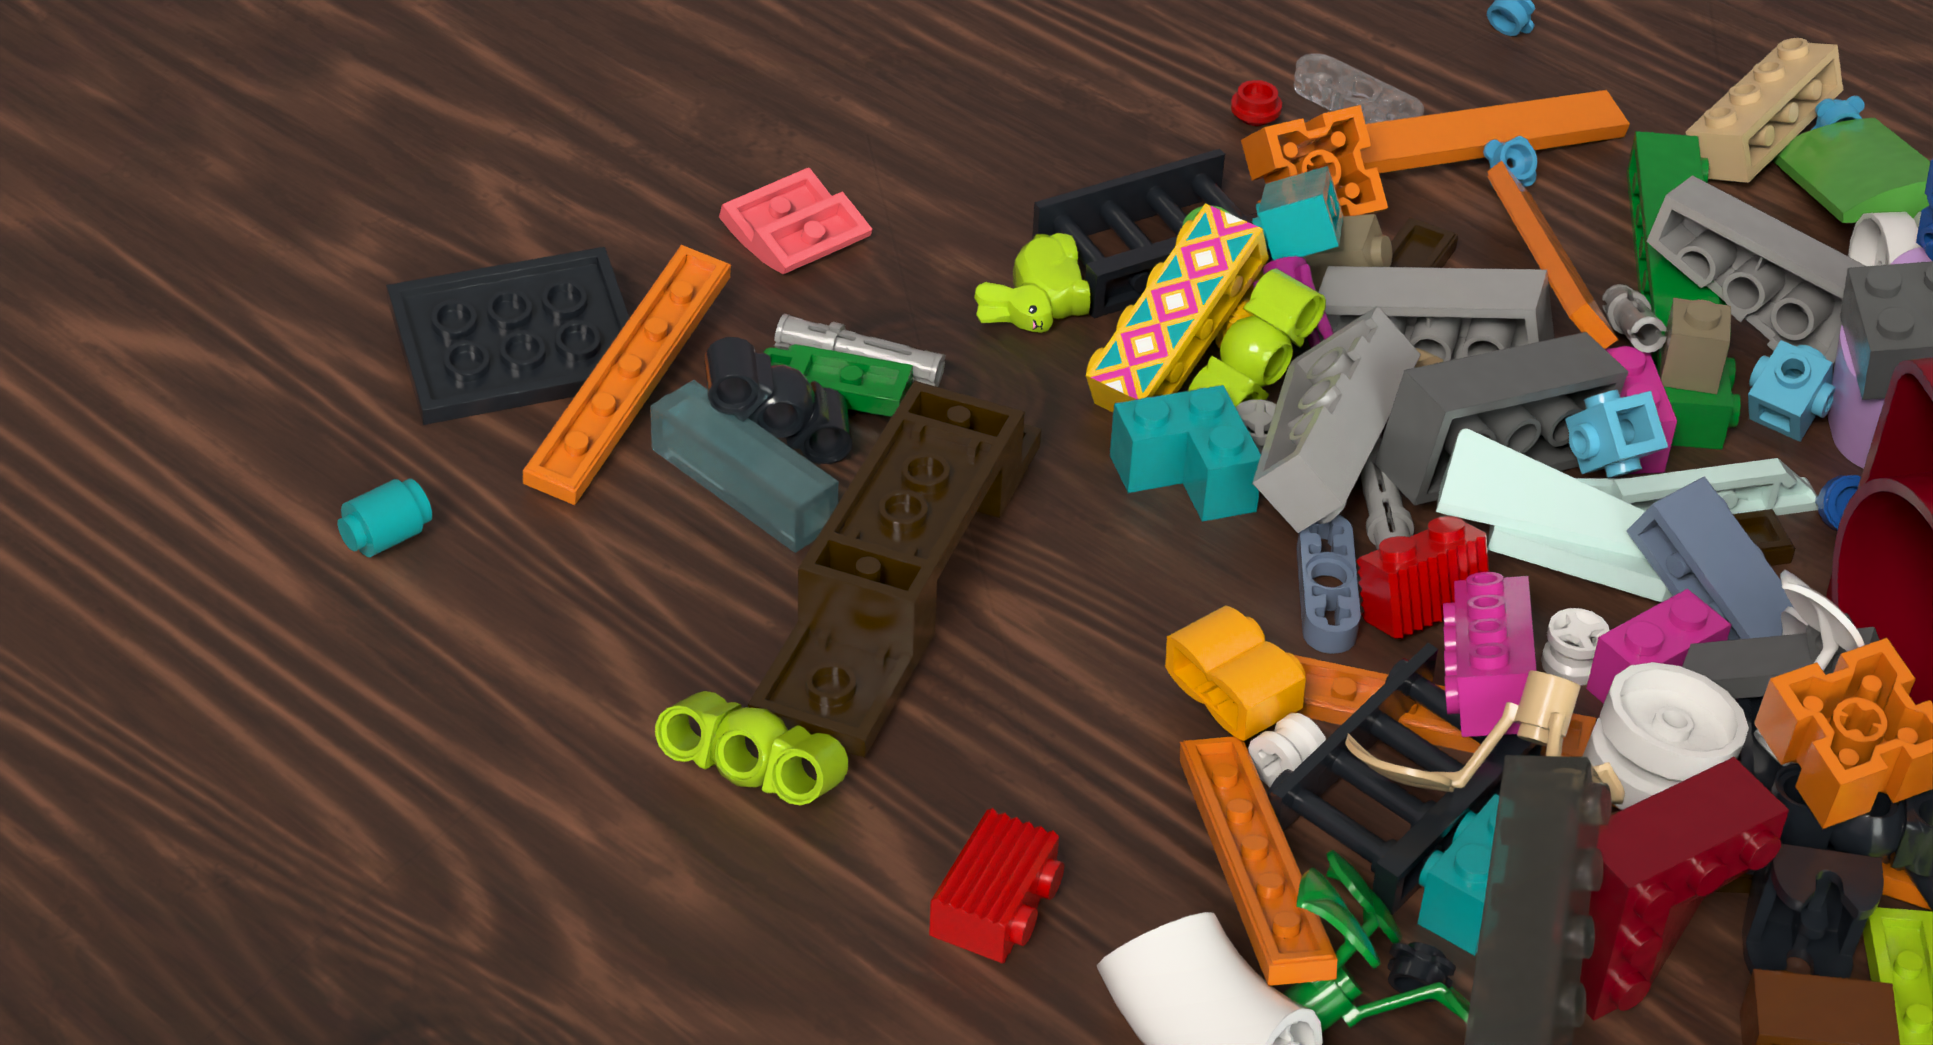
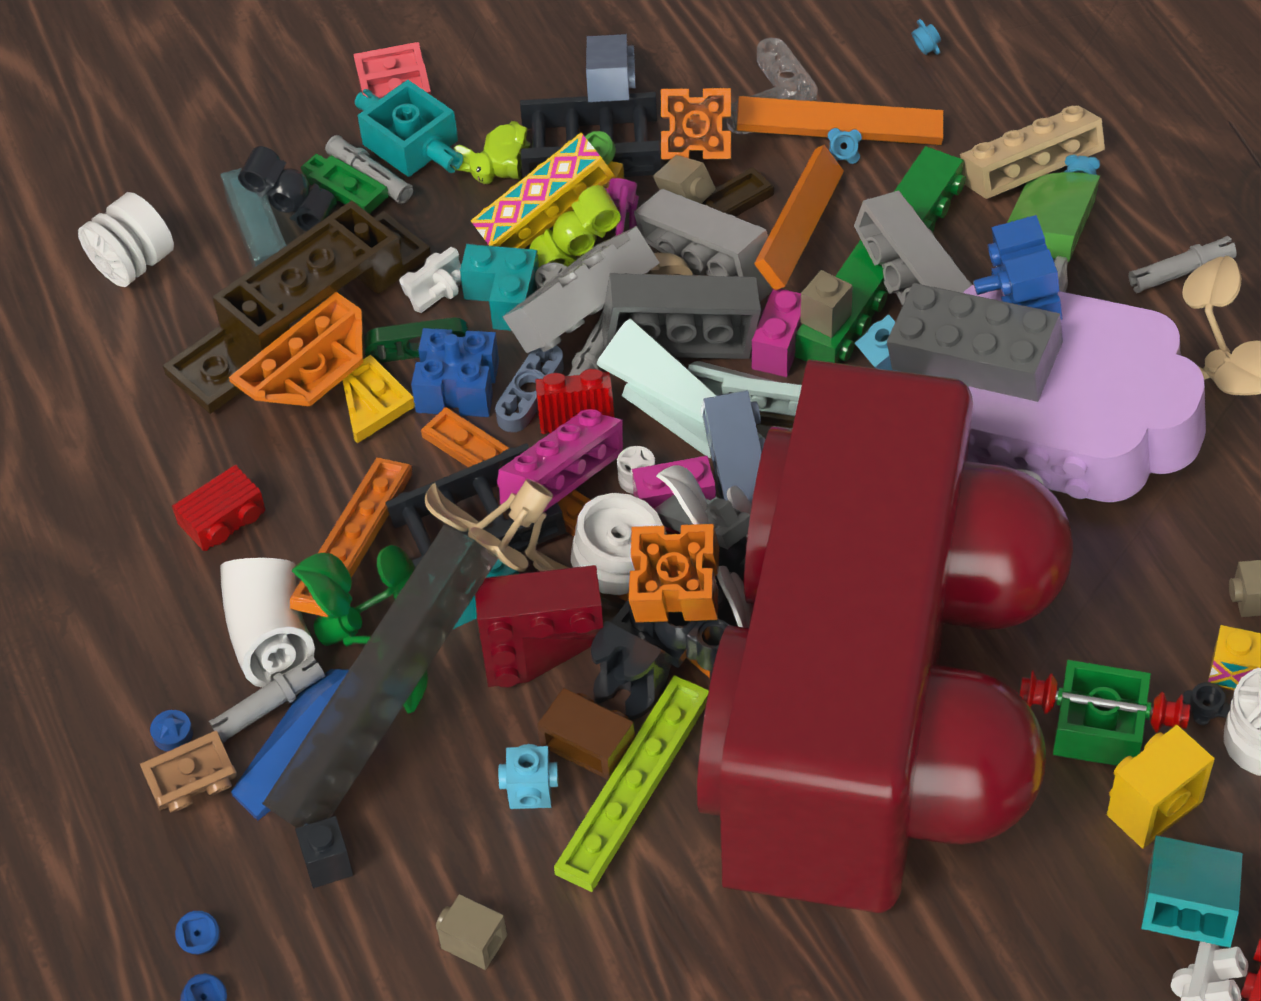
camera: 30 degrees right, 10 degrees up
teal brick [337,478,432,557] -> none
black plate [386,247,630,425] -> none
orange tile [523,245,731,505] -> none
lime piece [655,691,848,805] -> none
light orange brick [1165,605,1306,741] -> none
red plate [1231,80,1282,126] -> none
white wheel [1248,713,1326,787] -> none
teal brick [1252,166,1344,260] -> none
medium azure brick [1565,390,1668,479] -> none
light grey pin [1602,284,1667,353] -> none
none -> white wheel [78,192,174,287]
none -> orange wedge [229,292,363,406]
none -> yellow wing [342,355,415,443]
none -> teal brick [355,80,463,177]
none -> dark green beam [364,317,469,363]
none -> white hips [399,247,462,313]
none -> blue brick [411,328,499,417]
none -> sand blue brick [586,34,635,102]

